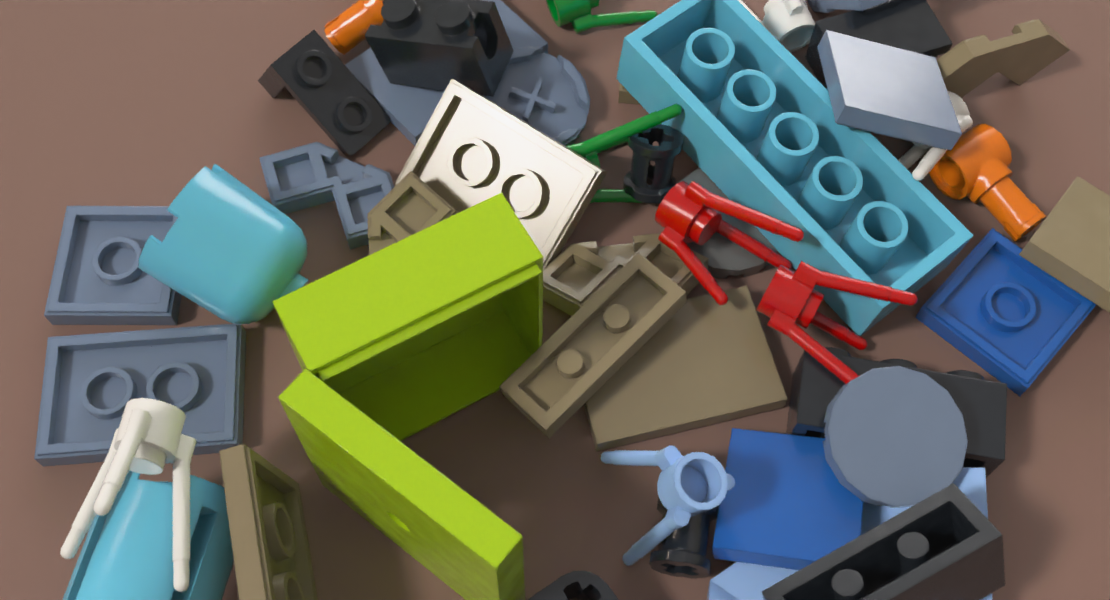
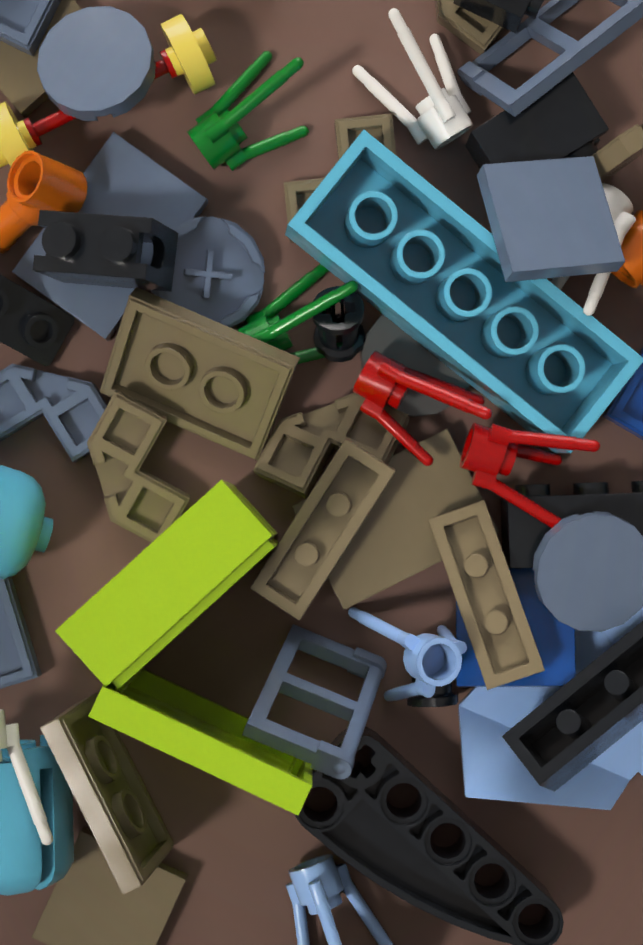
camera: 10 degrees left, 25 degrees up
none -> sand blue window [242,624,387,779]
none -> dark tan plate [428,500,545,690]

